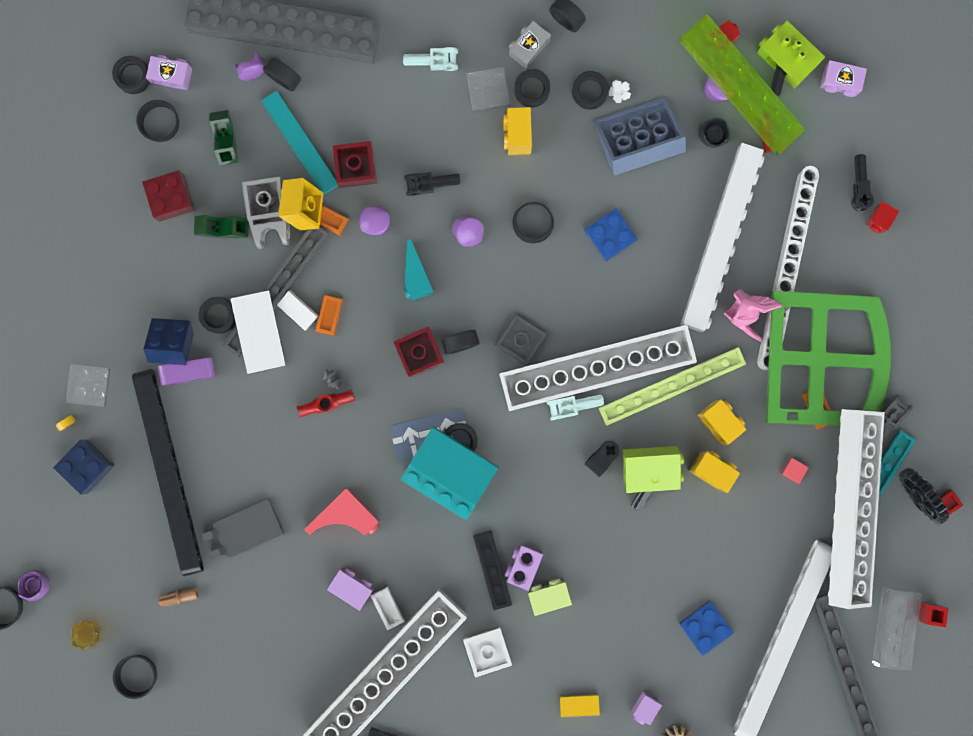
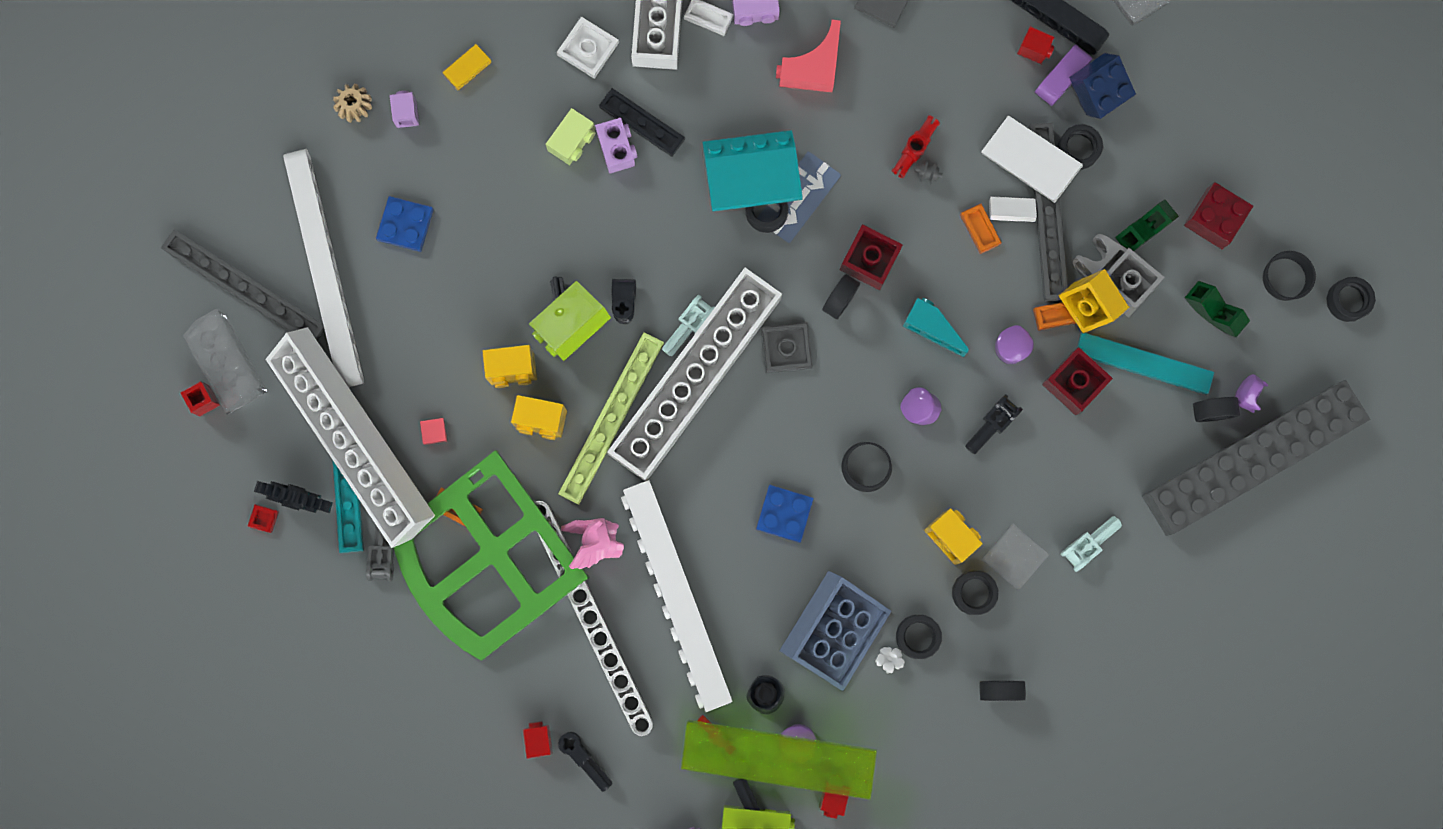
camera: 135 degrees right, 5 degrees down
lavender brick [146,55,192,90] -> none
light grey brick [508,21,551,69] -> none
none -> red brick [1017,26,1055,64]

